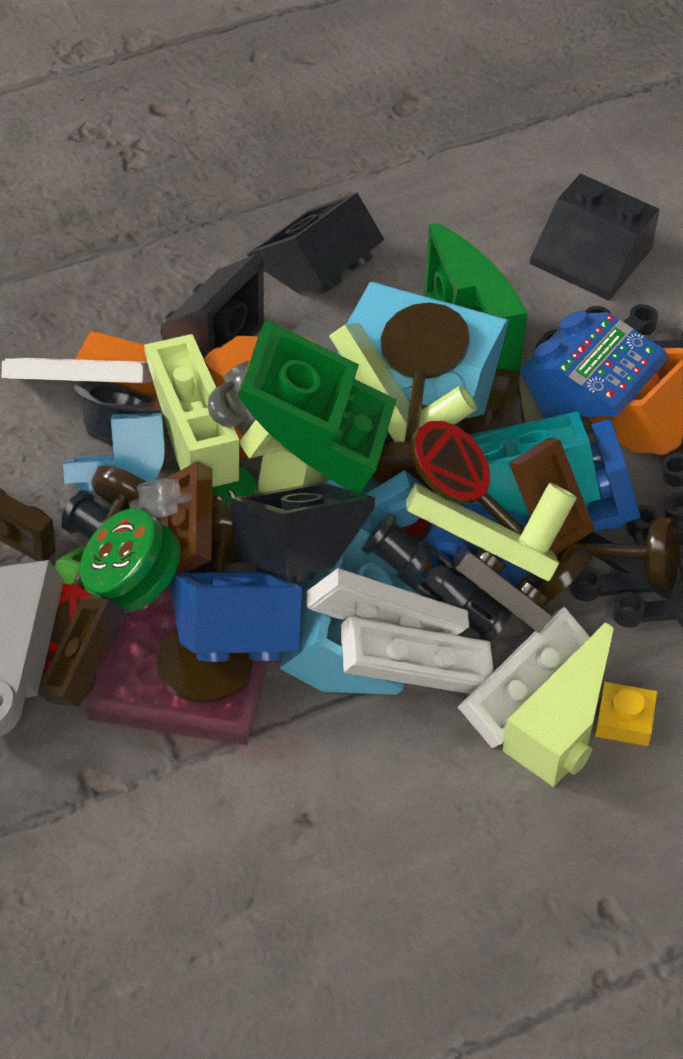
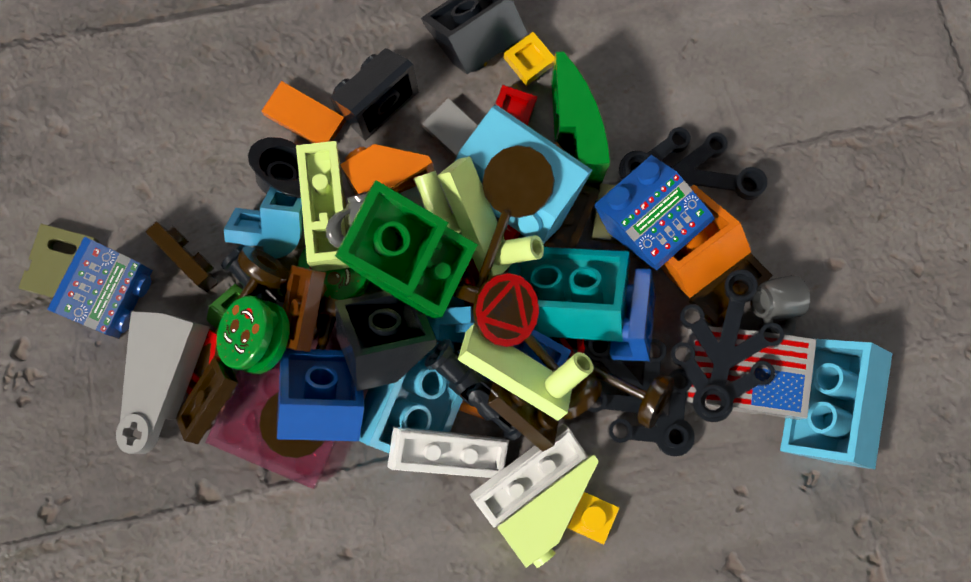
camera: 15 degrees right, 30 degrees up
white tile [2,358,153,383] -> none
clear plate [129,479,192,517] -> none
white tile [306,568,469,635] -> none
reddish brown plate [509,438,595,555] -> none
black slope [530,173,660,301] -> none
none -> yellow plate [504,32,555,86]

